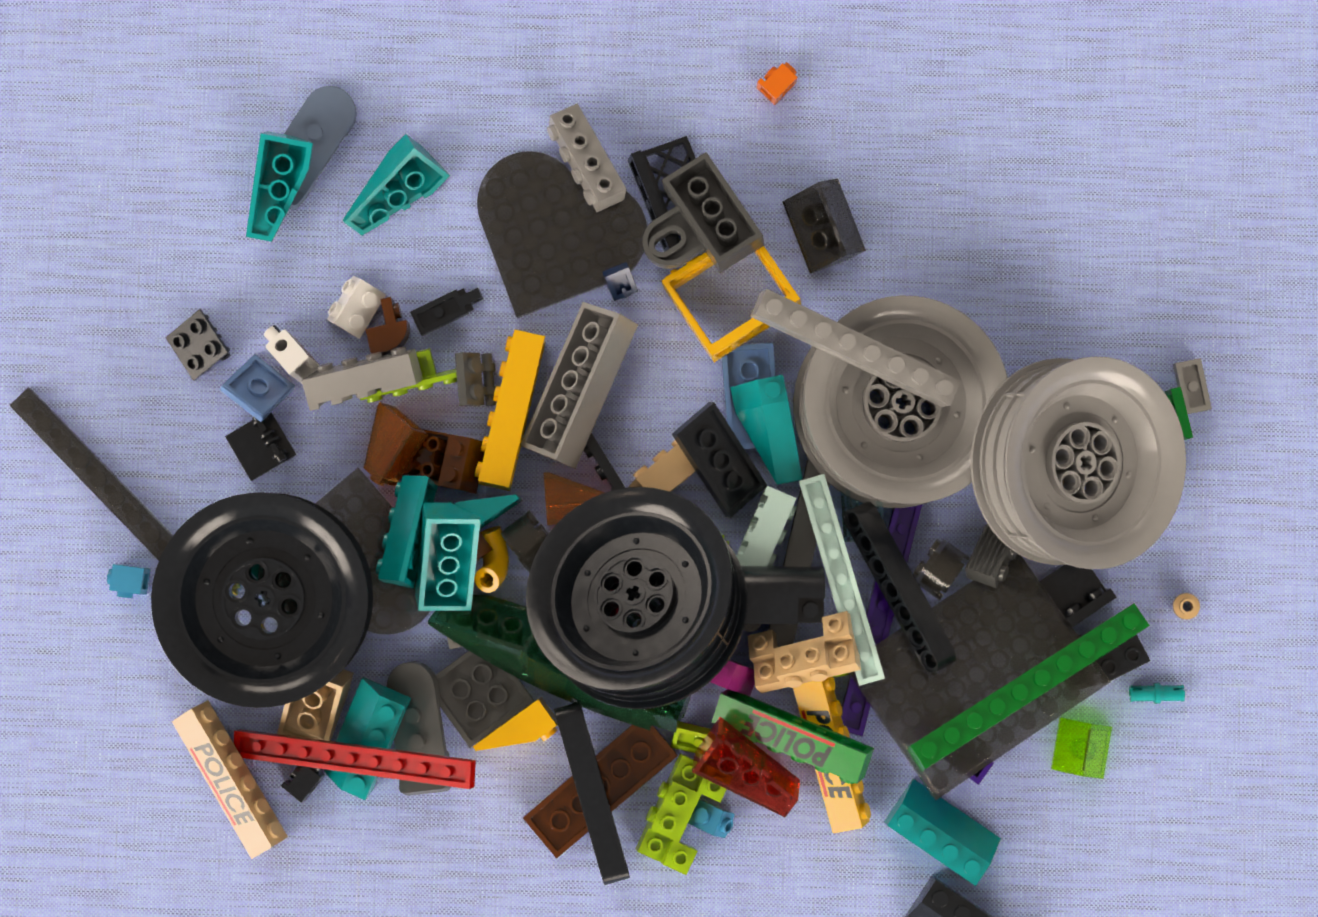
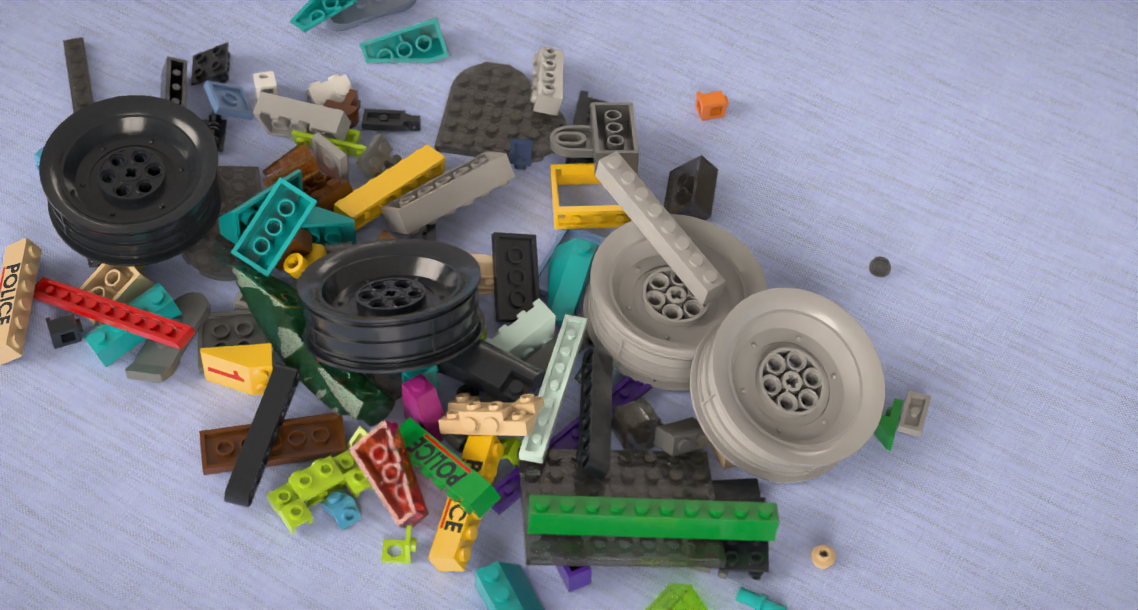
camera: 25 degrees right, 35 degrees down
none -> black brick [160,56,188,107]
none -> light grey tile [312,132,349,181]
none -> lime bracket [381,525,417,564]
none -> clear smoke plate [869,256,891,277]

